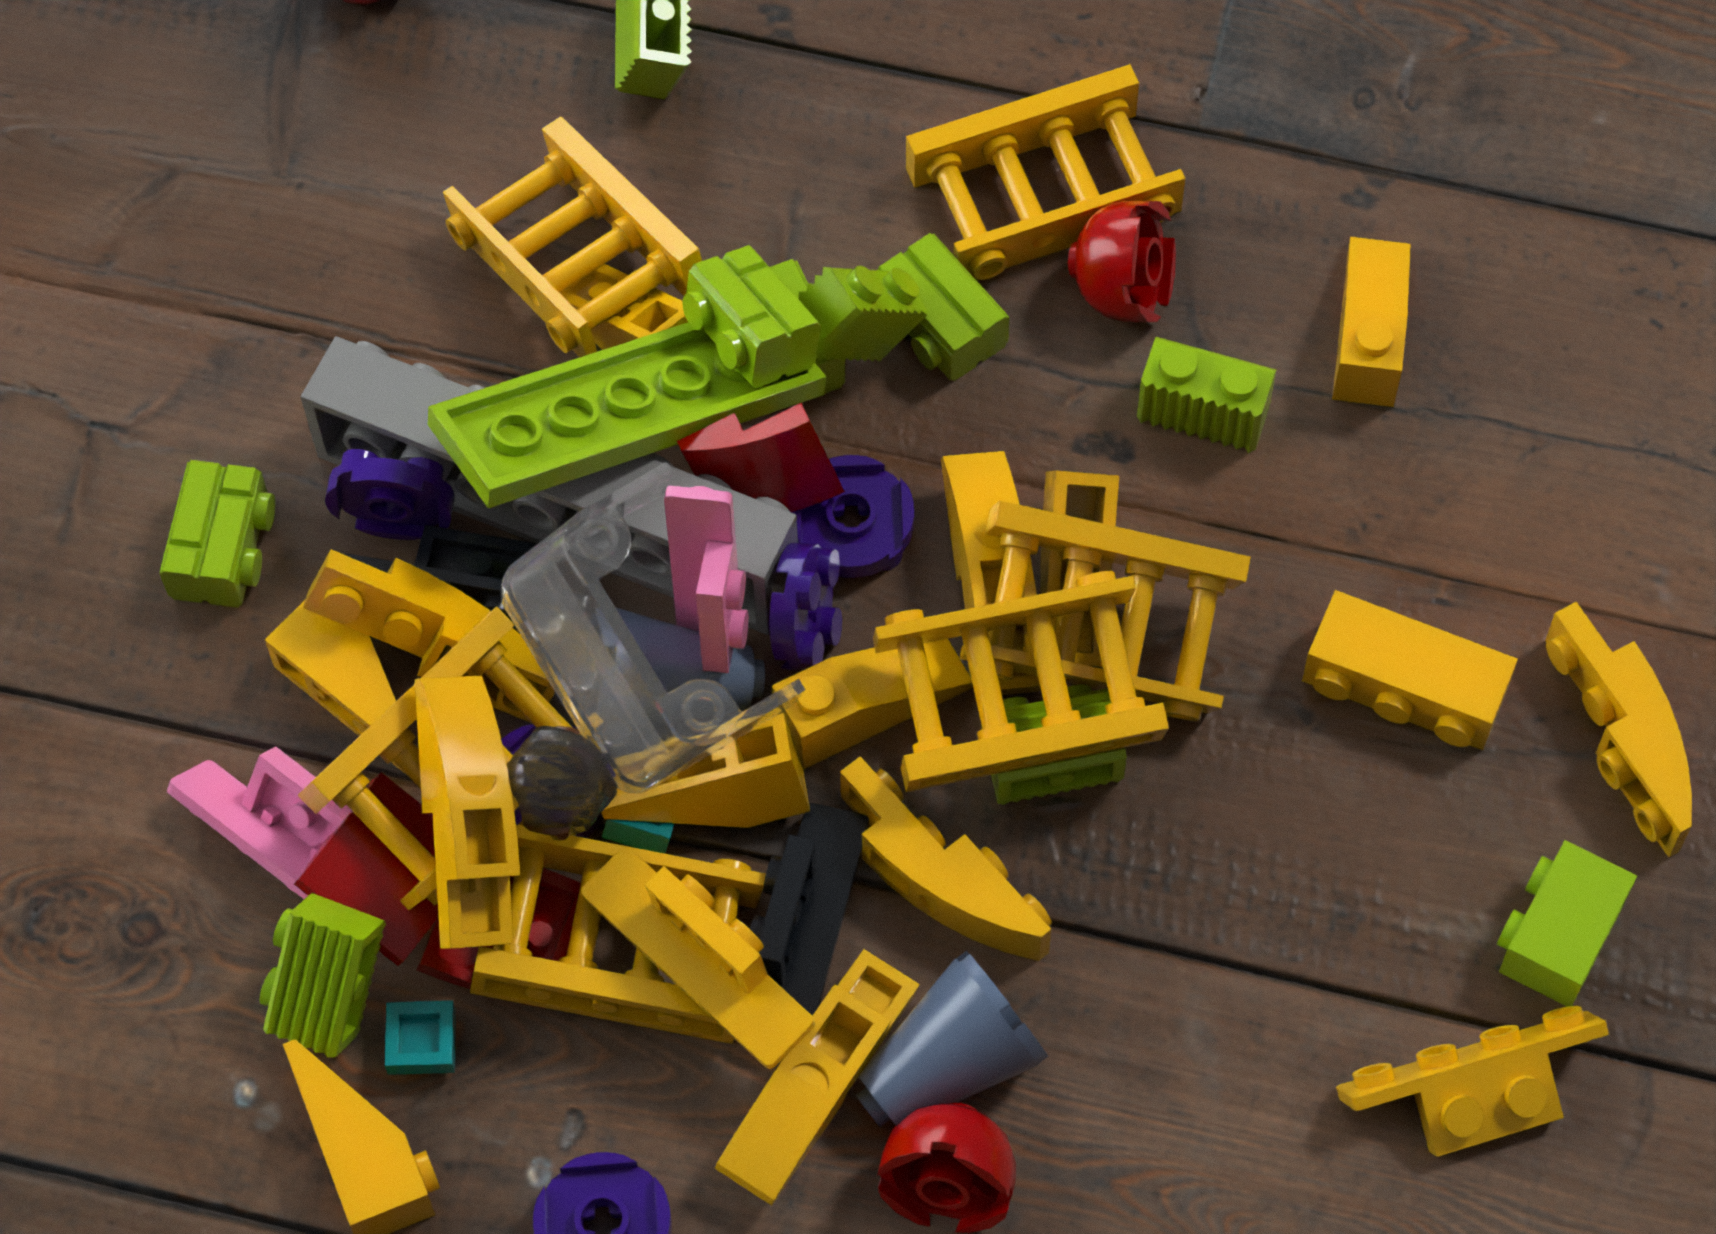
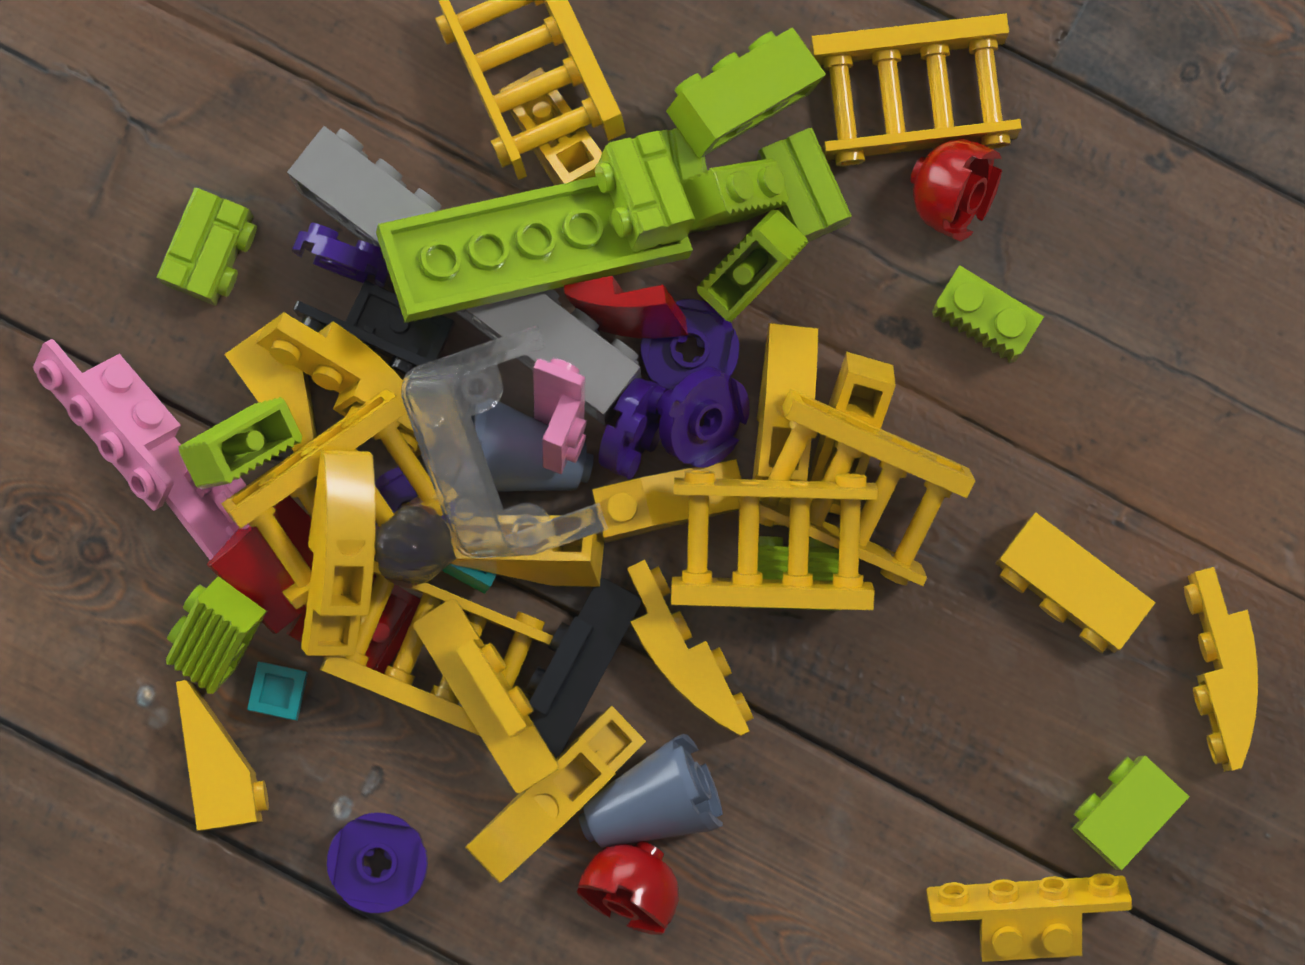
camera: 15 degrees right, 20 degrees up
yellow slope [1332,237,1411,407] -> none
none -> bright pink bracket [33,339,181,511]
none -> lime brick [179,397,302,489]
none -> dark purple plate [657,366,750,468]
none -> lime brick [666,27,826,159]
none -> lime brick [697,210,809,322]

